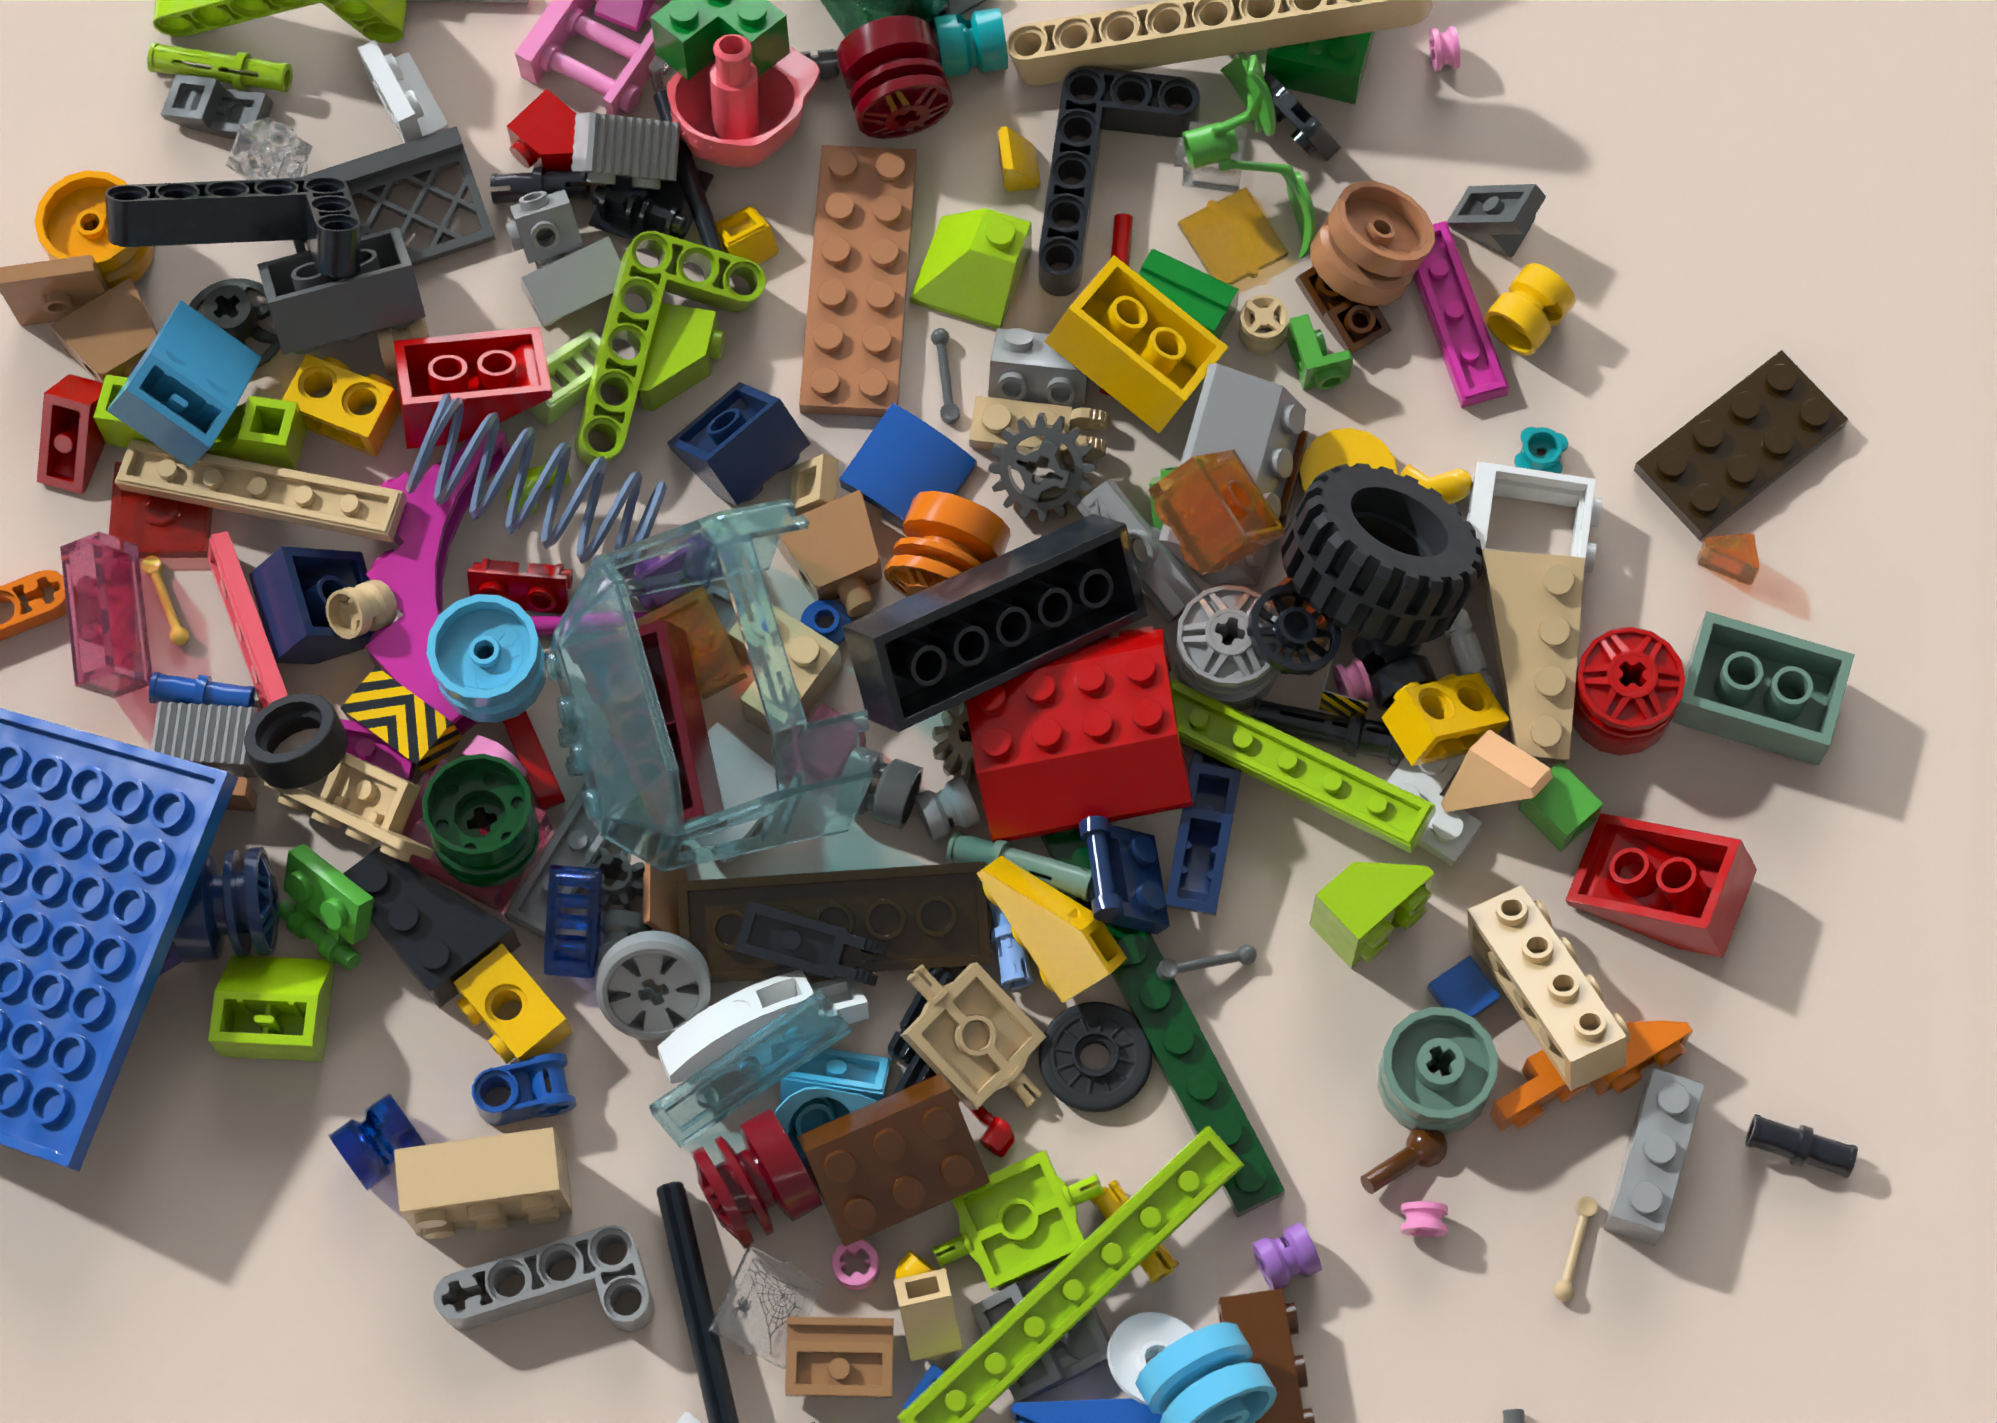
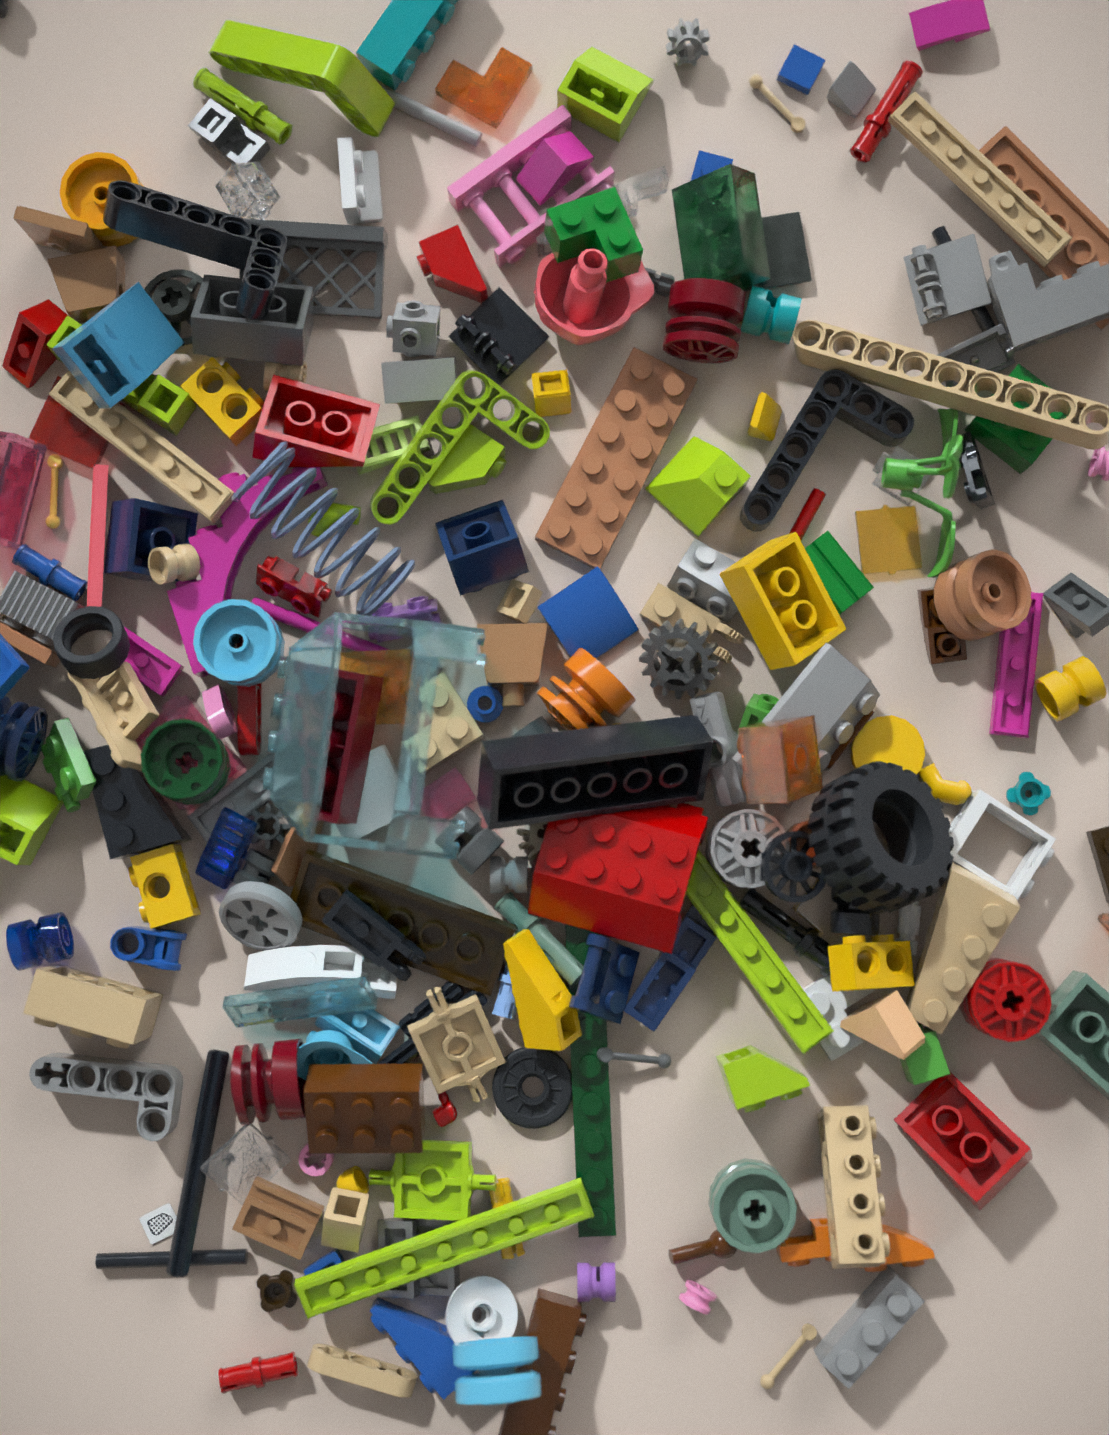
camera: 25 degrees right, 15 degrees up
sticker [340,666,463,780] -> none
black pin [490,167,590,204] -> none
light grey brick [571,112,680,190] -> none
black bar [653,90,725,252] -> none
dark grey hinge [931,328,960,424] -> none
tan wheel [1239,294,1289,355] -> none
bright green bracket [1286,314,1353,390] -> none
bright pink bush [1333,658,1373,702] -> none
blue tile [1427,956,1501,1018] -> none
black pin [1745,1114,1858,1178] -> none

